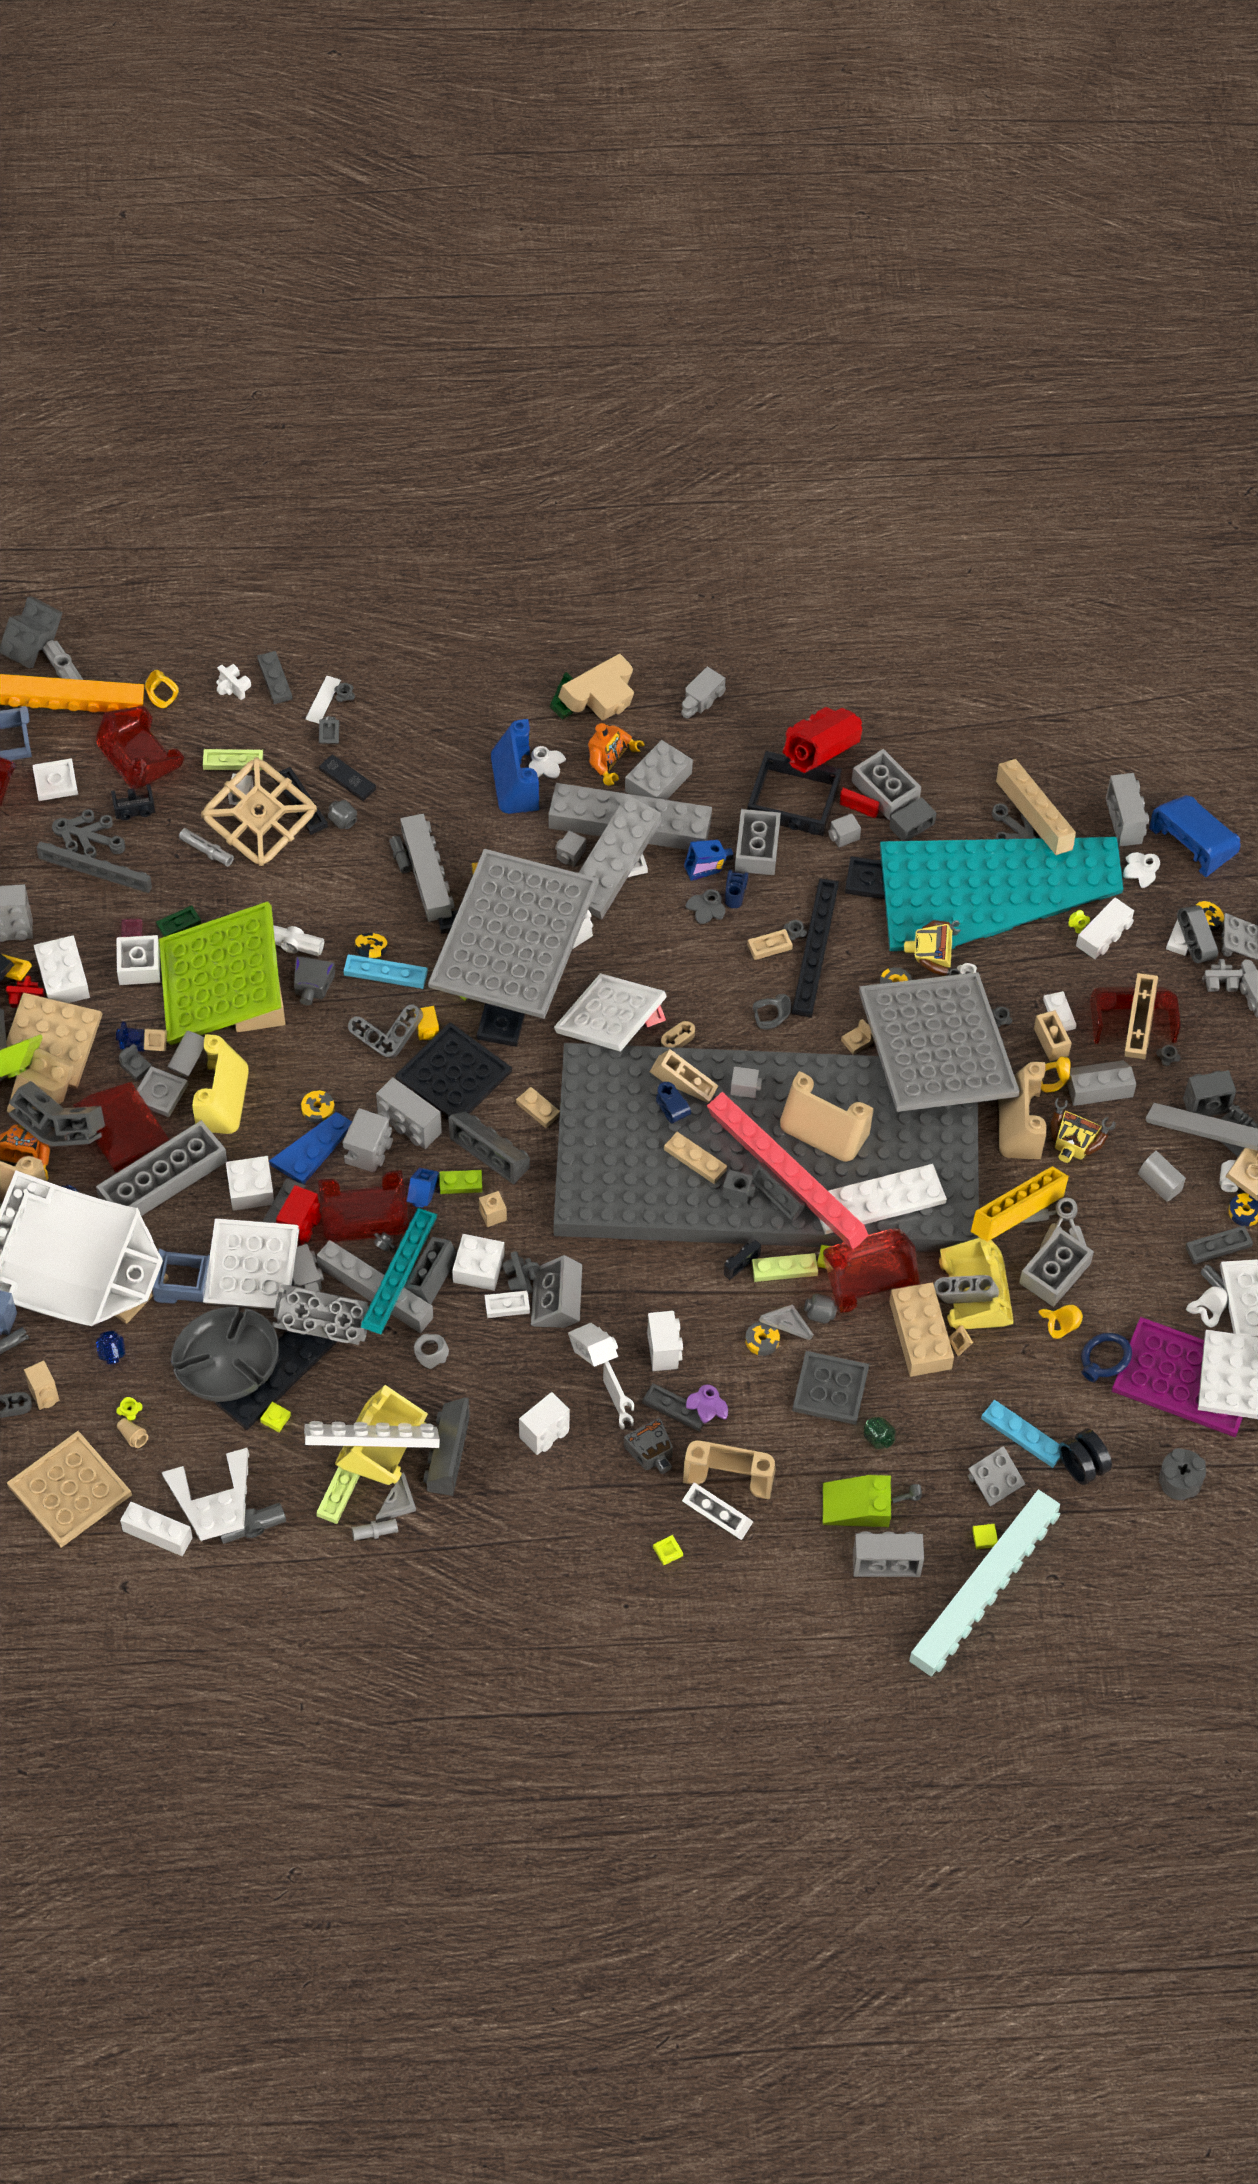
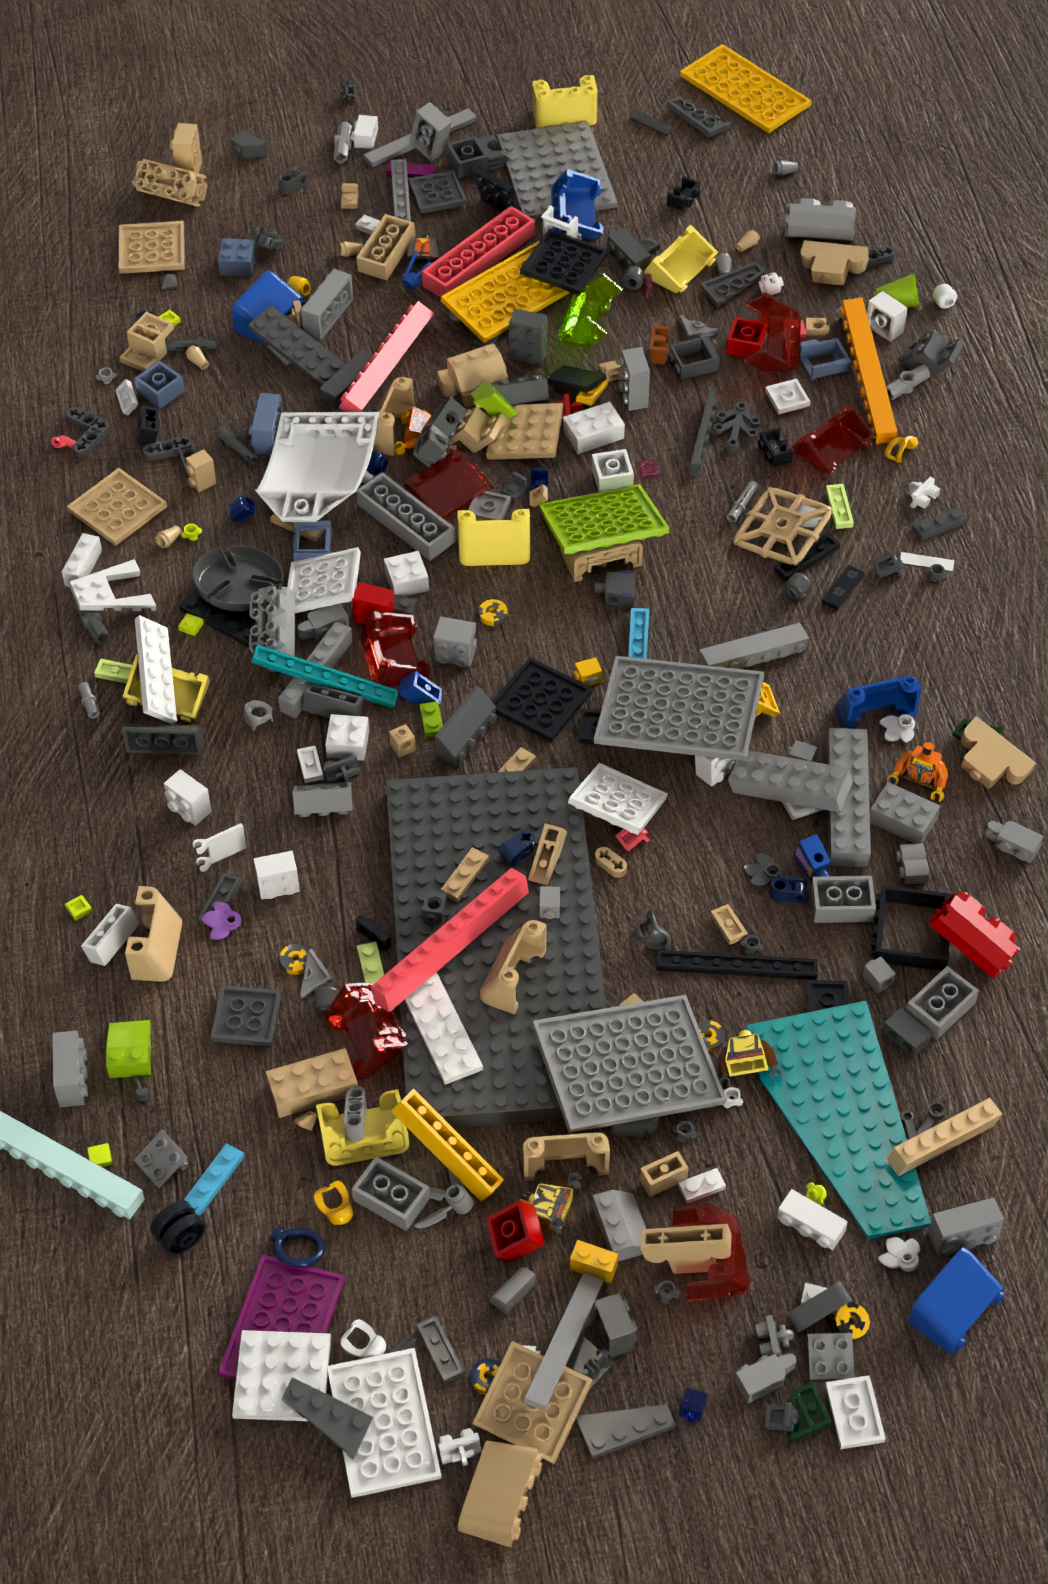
camera: 85 degrees right, 5 degrees down
dark green plate [156,905,202,937] -> none
light grey brick [167,1031,204,1077] -> none
blue wing [269,1112,352,1185] -> none
white piece [273,925,324,956] -> none
dark grey beam [348,1005,423,1058] -> none
piece [355,933,387,958] -> none
dark grey plate [374,1233,396,1252] -> none
light grey brick [376,1077,441,1149] -> none
light grey tile [376,1472,416,1522] -> none
white brick [568,1323,618,1367] -> none
dark grey torso [624,1418,673,1474] -> none
red tile [840,788,880,818] -> none
clear green head [863,1417,896,1449] -> none
yellow piece [1040,1056,1070,1092] -> none
dark grey brick [1158,1448,1206,1500] -> none
none -> red brick [486,1200,545,1263]
none -> yellow brick [570,1240,619,1284]
none -> light grey brick [896,843,930,884]

